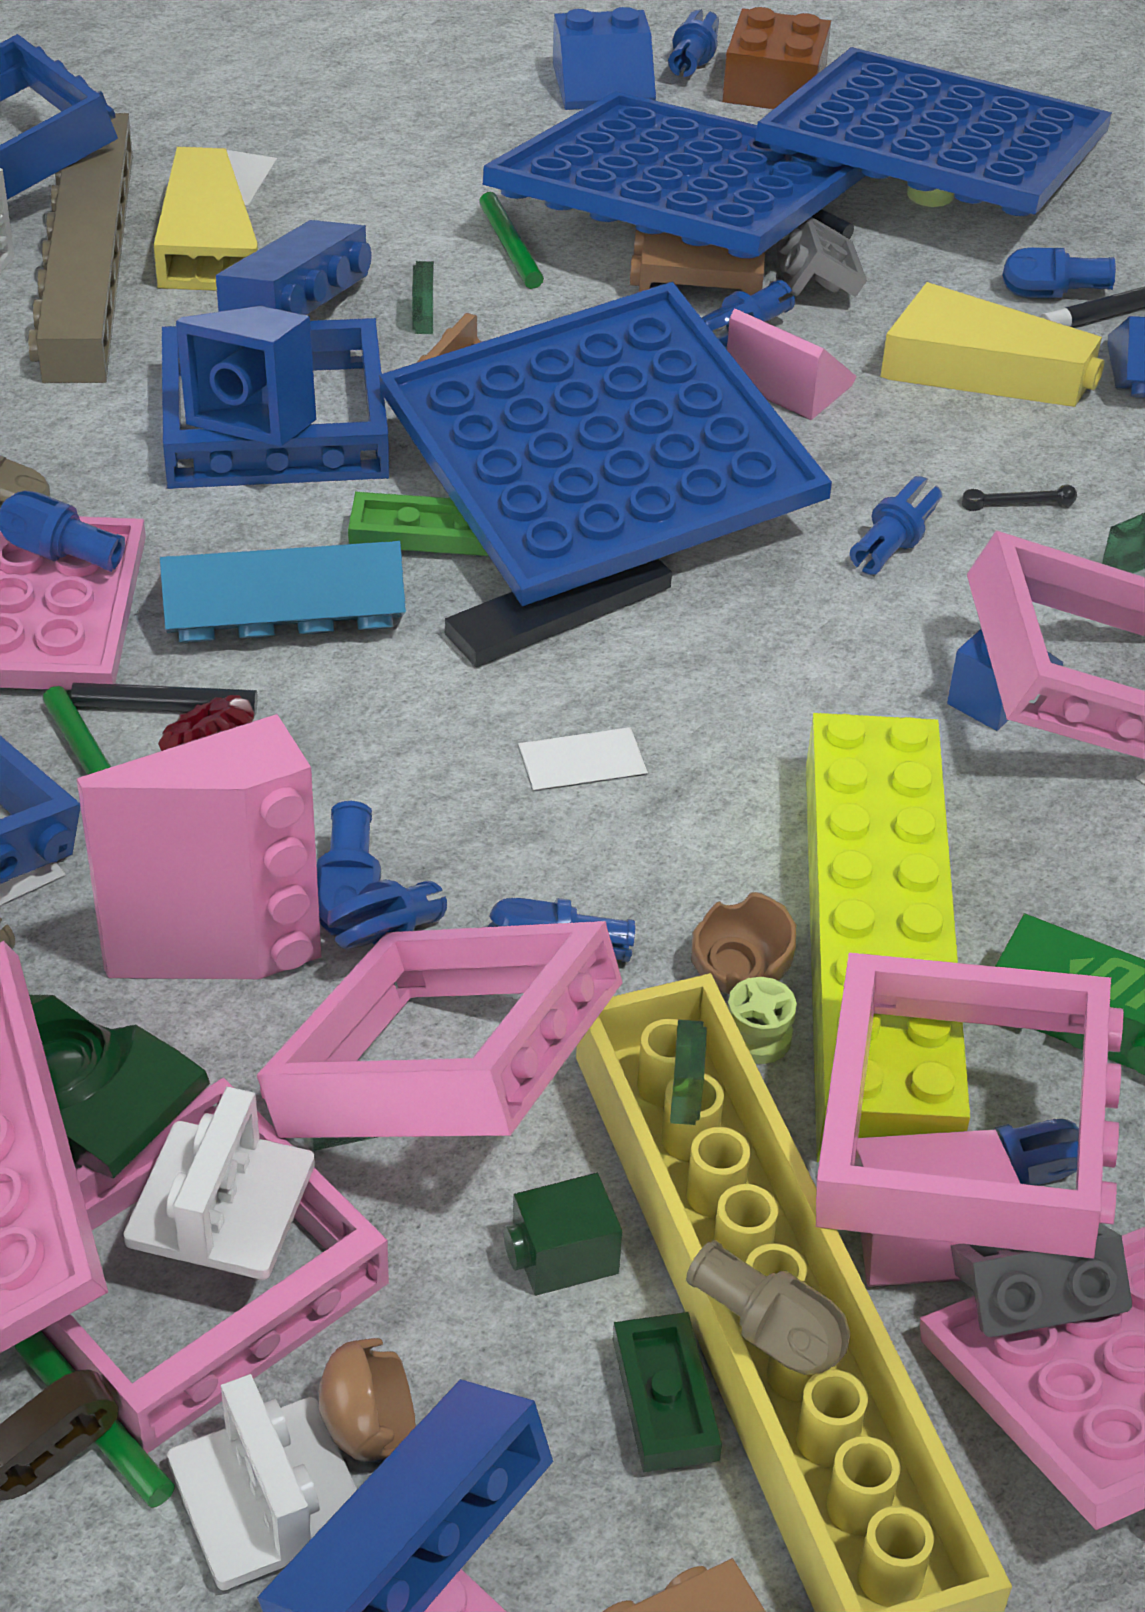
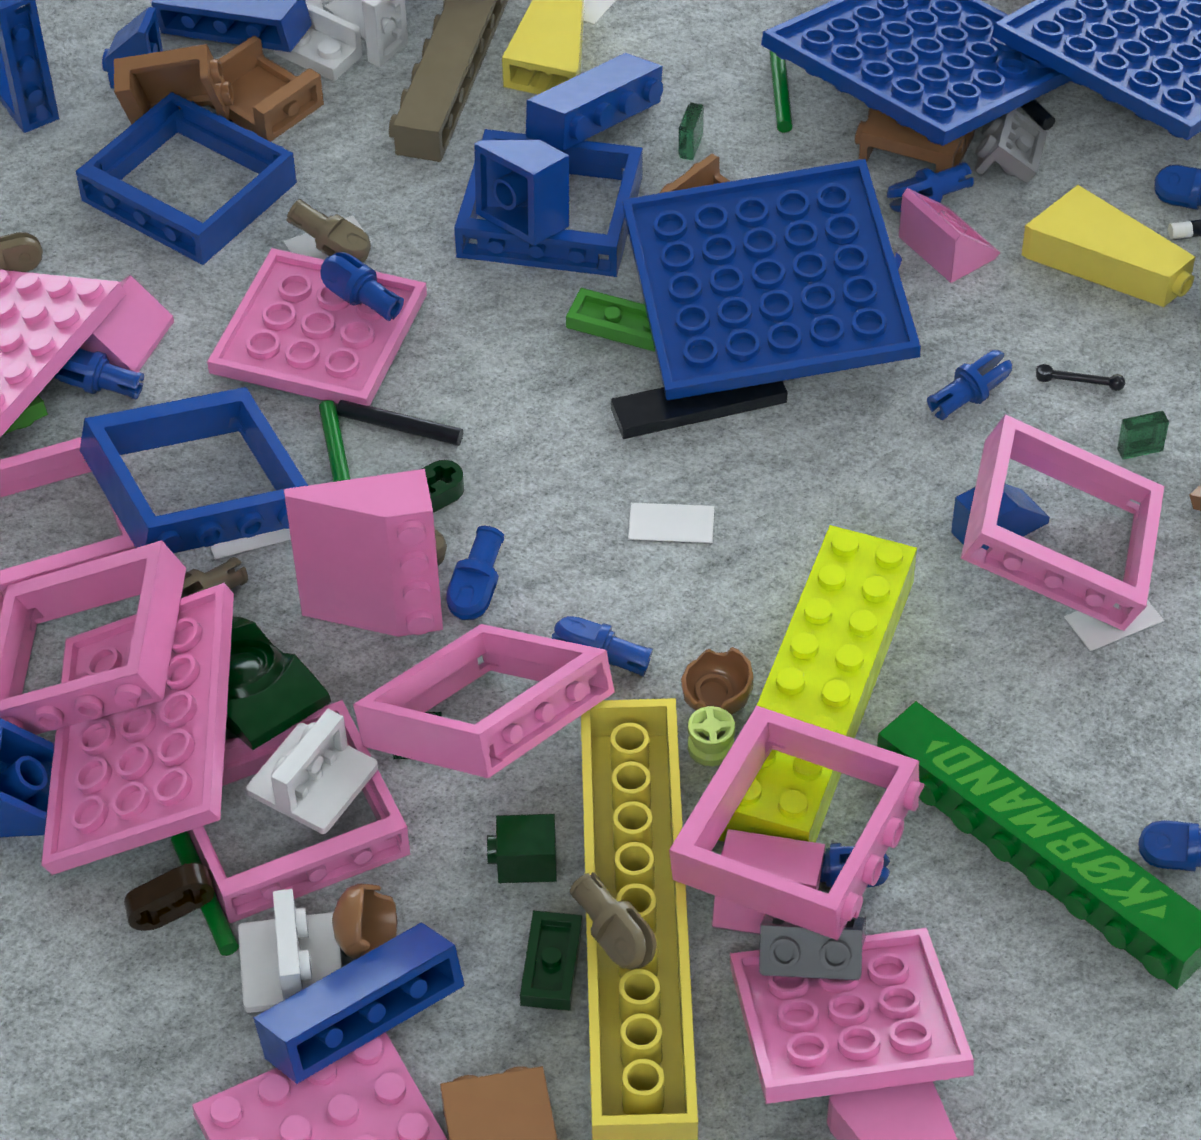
camera: 20 degrees right, 5 degrees up
dark red gear [158,695,255,751] -> none
dark azure slope [160,541,406,643] -> none
blue arm [327,879,447,950] -> none
clear green tile [670,1019,707,1125] -> none

